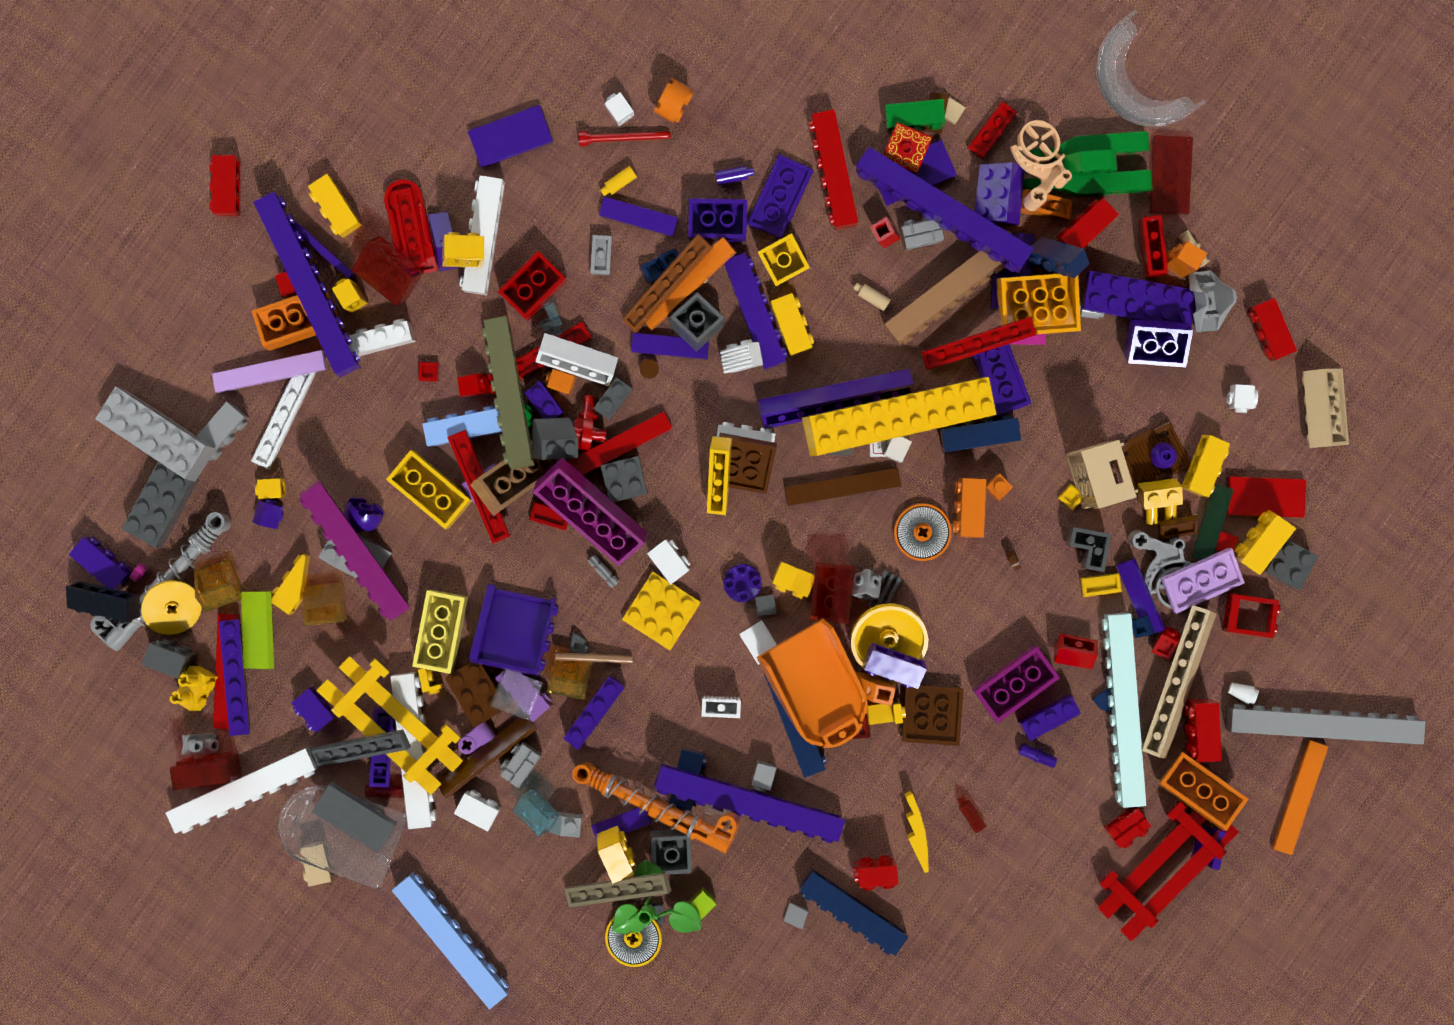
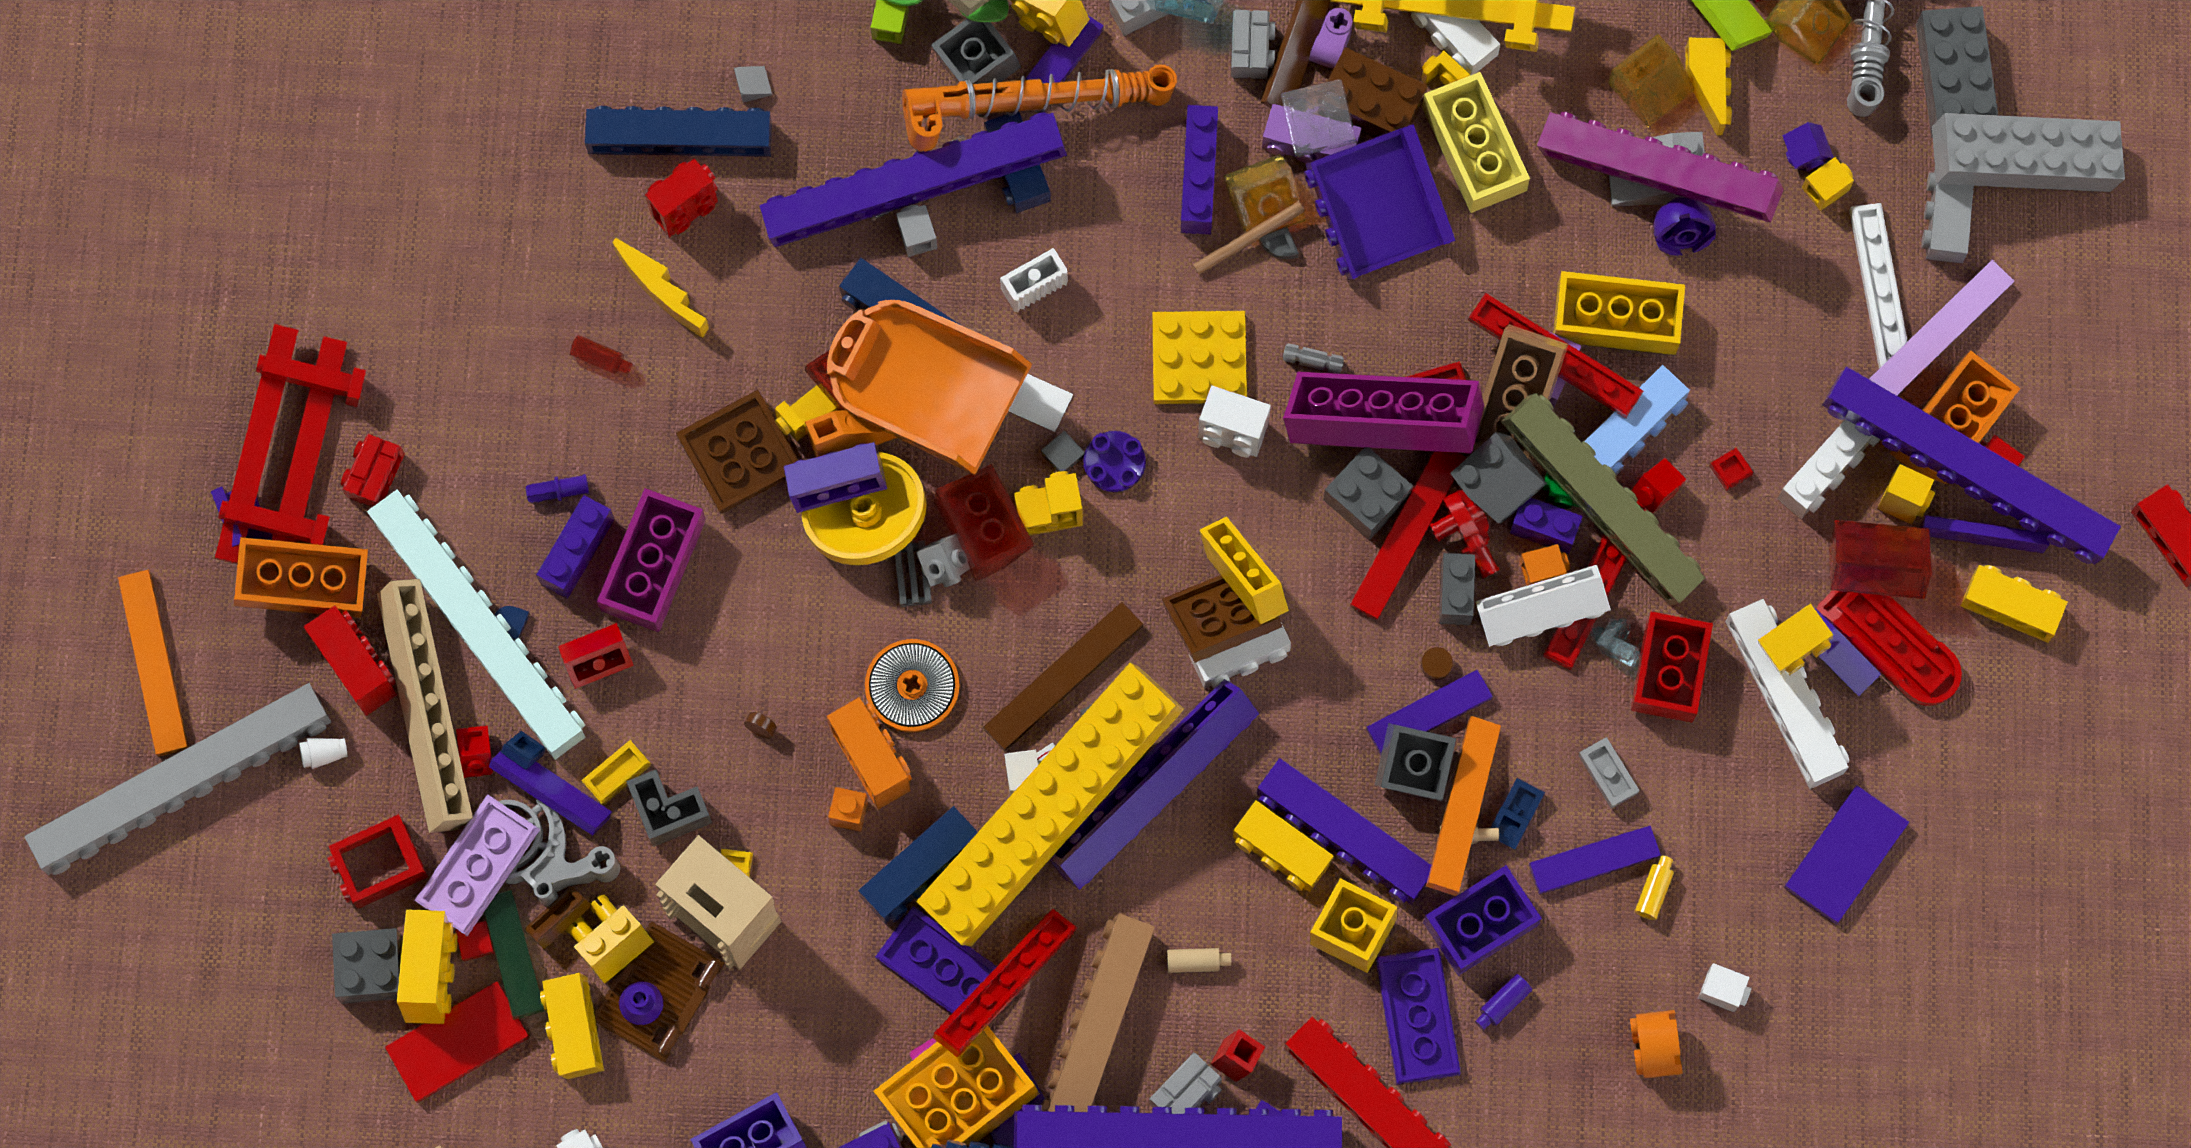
camera: 150 degrees right, 15 degrees down
red piece [579,131,671,147] -> none
dark orange tile [622,234,713,333] -> none
white brick [720,339,763,373] -> none

